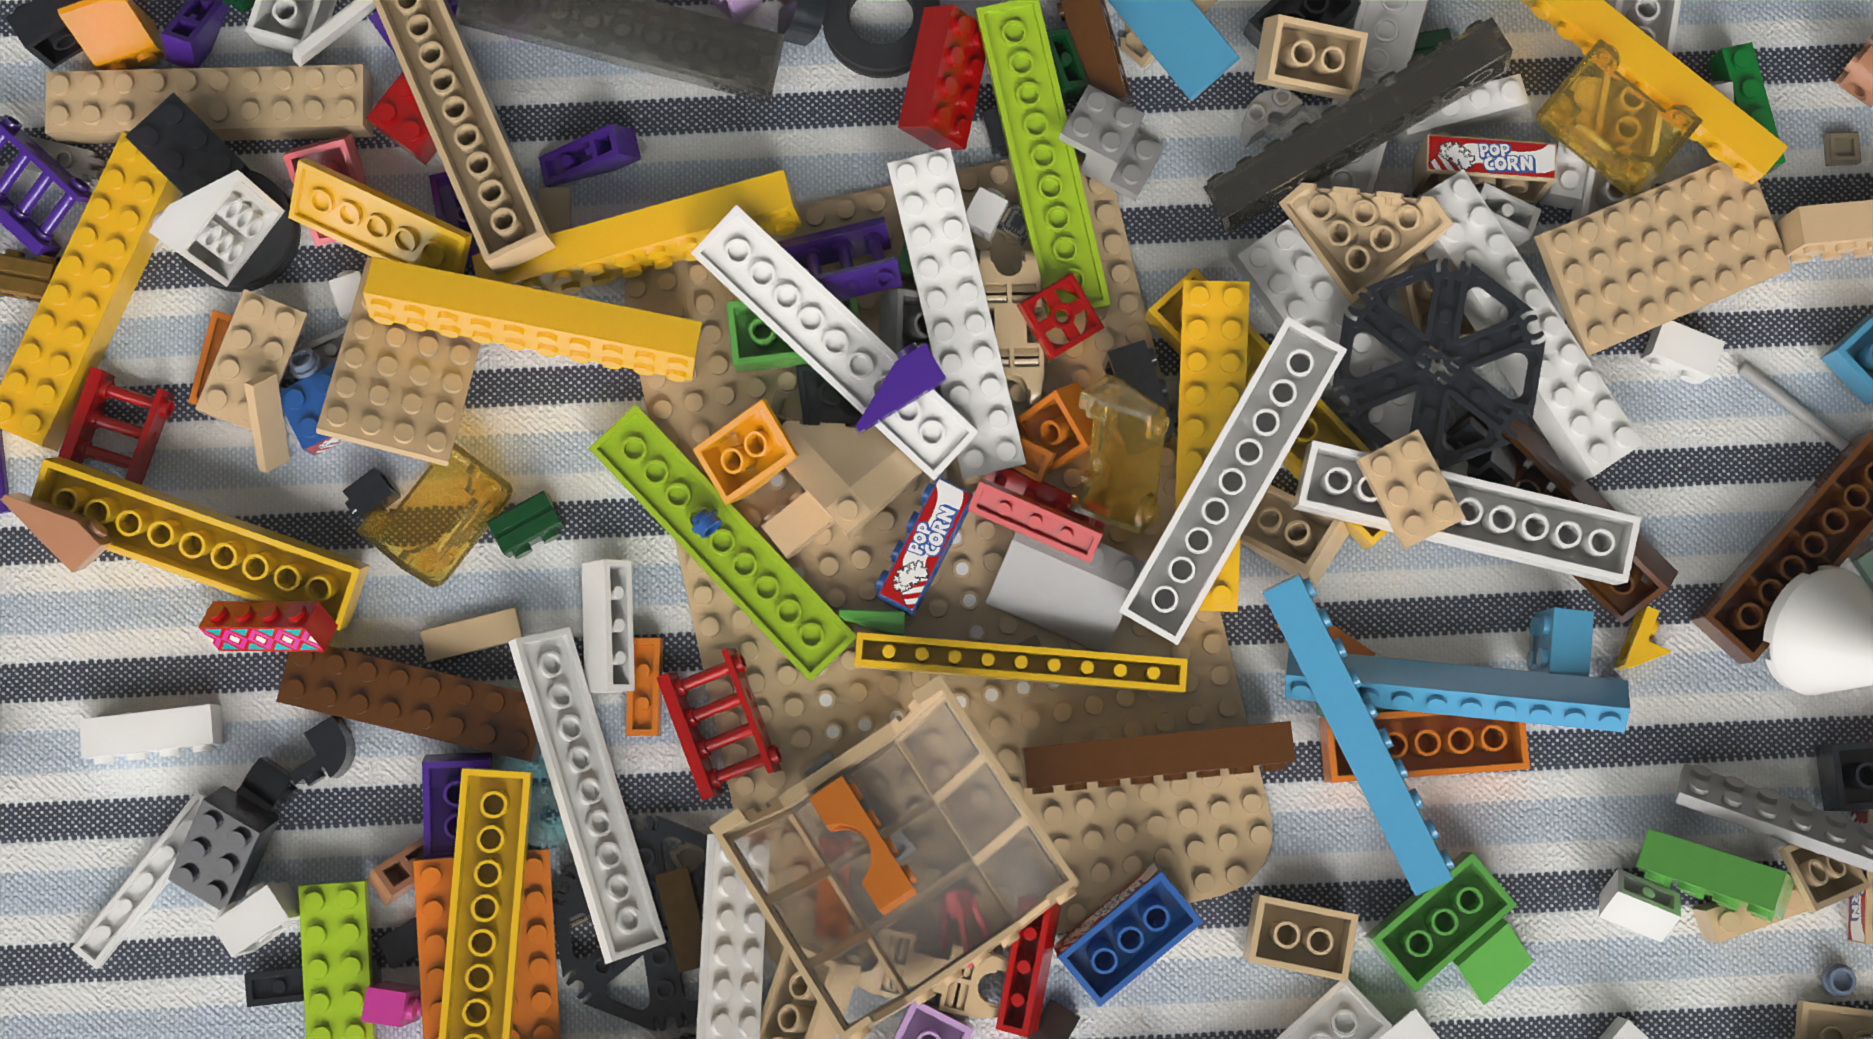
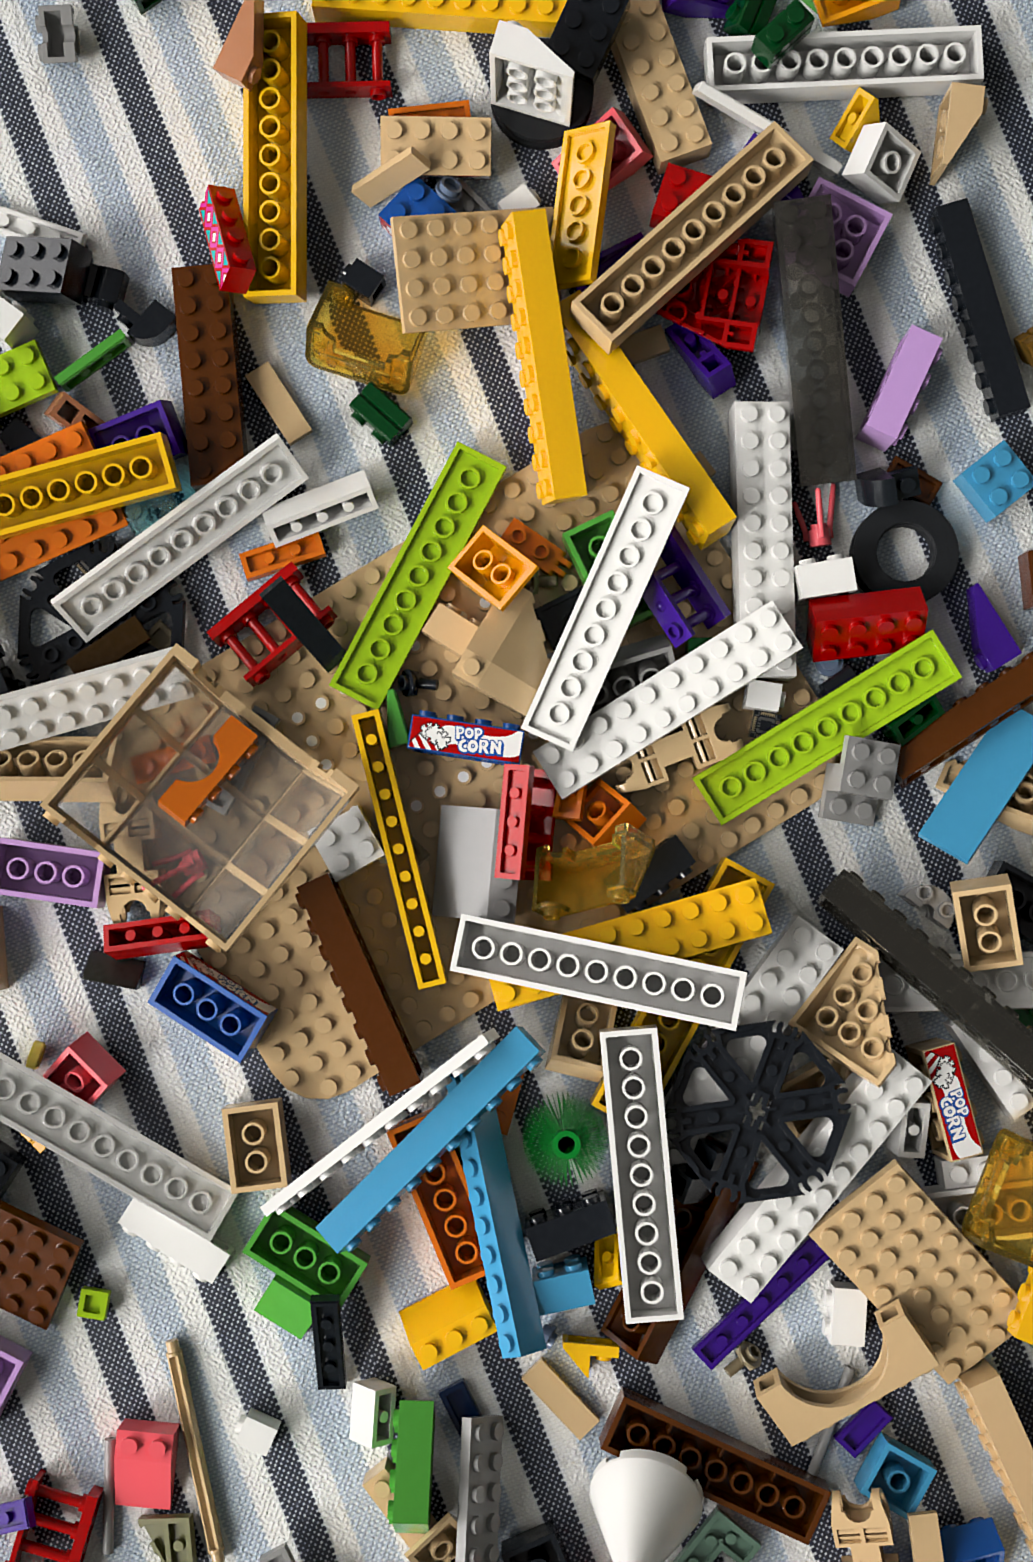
camera: 70 degrees right, 5 degrees up
white brick [79,704,224,765] -> none
blue plate [692,509,722,539] -> none
dark purple slope [855,343,946,435] -> none
red piece [1017,272,1105,361] -> none
tan plate [1356,429,1466,550] -> none
none -> bright green tile [54,329,132,392]
none -> black tile [259,576,346,673]
none -> white plate [260,1028,500,1217]
none -> white brick [309,805,386,882]
none -> black tile [310,1294,347,1390]
none -> black plate [398,669,439,697]
none -> yellow slope [399,1280,497,1370]
none -> dark blue tile [438,1378,482,1438]
none -> orange hinge [500,517,572,578]
none -> green piece [522,1092,609,1187]
none -> tan tile [522,1357,600,1440]
none -> black brick [525,1188,617,1262]
none -> yellow slope [594,1228,622,1290]
none -> red wedge [656,238,774,352]
none -> dark purple tile [691,1235,830,1371]
none -> dark tan plate [724,1341,762,1378]
none -> white brick [728,401,797,681]
none -> tan arch [753,1299,939,1447]
none -> coral plant [792,483,836,548]
none -> white brick [794,554,858,606]
none -> sand blue plate [815,659,843,677]
none -> dark purple tile [833,1401,893,1458]

